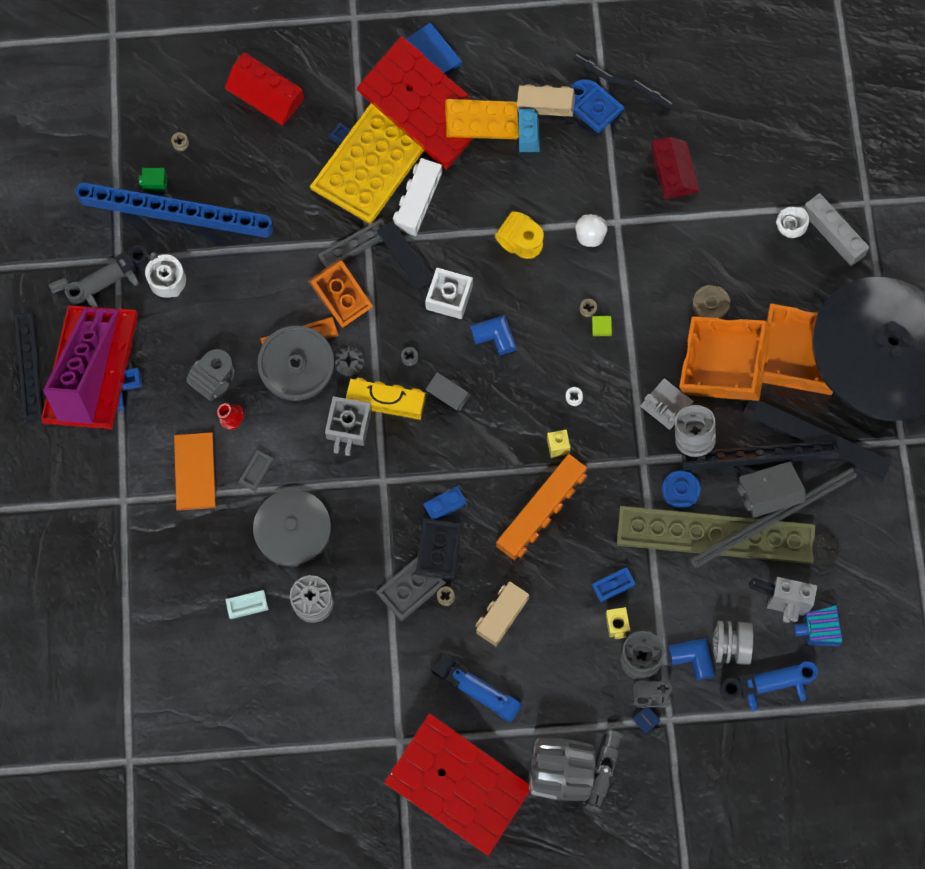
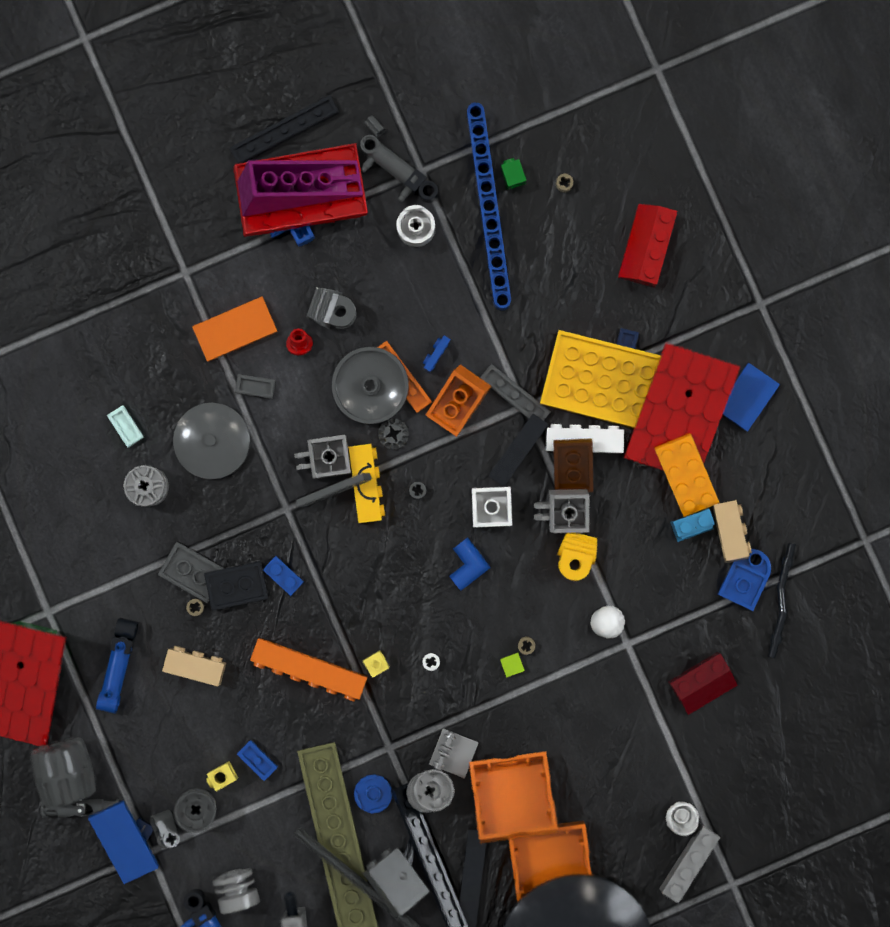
camera: 70 degrees right, 15 degrees up
dark grey hinge [425,372,471,411] -> none
blue brick [668,638,715,681] -> none
dark tan tile [692,285,730,319] -> none
none -> blue tile [88,800,159,884]
none -> dark grey tile [296,473,372,507]
none -> blue plate [423,336,451,373]
none -> light grey hinge [534,489,589,533]
none -> reddish brown plate [553,438,593,493]

